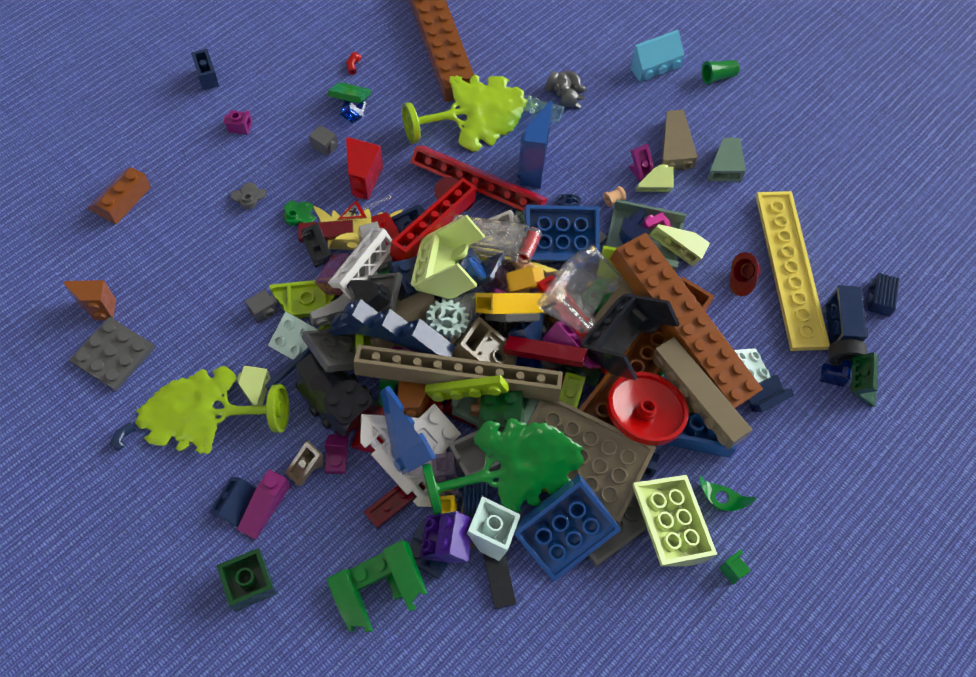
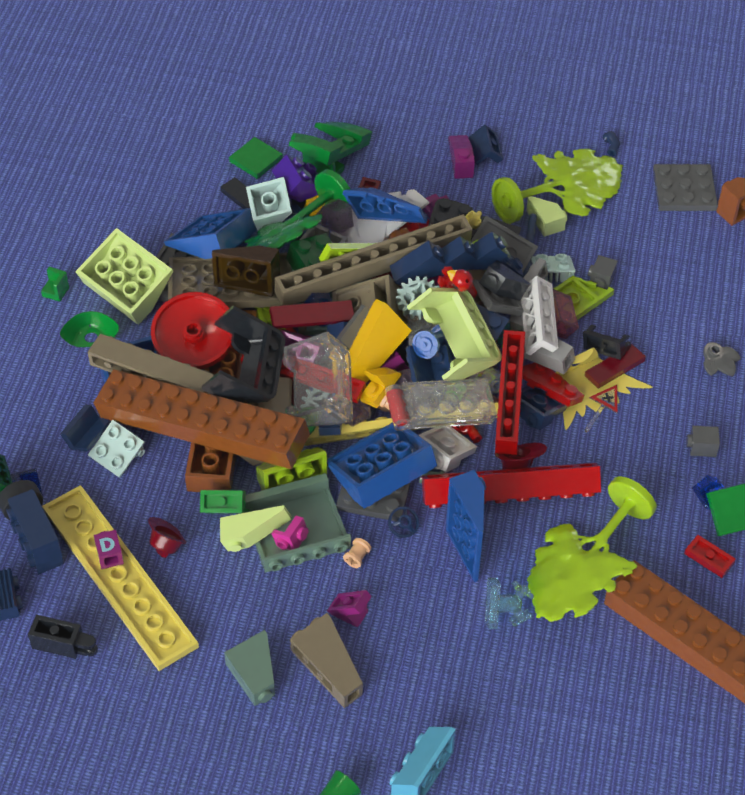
camera: 150 degrees right, 10 degrees down
dark green brick [216,548,277,612] -> none
green plate [283,200,316,226] -> none
dark tan slope [285,441,323,486] -> none
red slope [346,137,383,200] -> none
dark grey animal [544,70,586,108] -> none
clear blue brick [619,208,650,244] -> none
yellowish green slope [635,164,674,192] -> none
none -> black hinge [28,614,98,659]
none -> magenta brick [93,530,124,570]
none -> green panel [200,490,251,514]
none -> dark brown slope [212,246,280,297]
none -> green tile [229,137,283,179]
none -> red animal [437,266,477,298]
none -> light yellow plate [465,211,482,229]
none -> red plate [684,535,736,578]

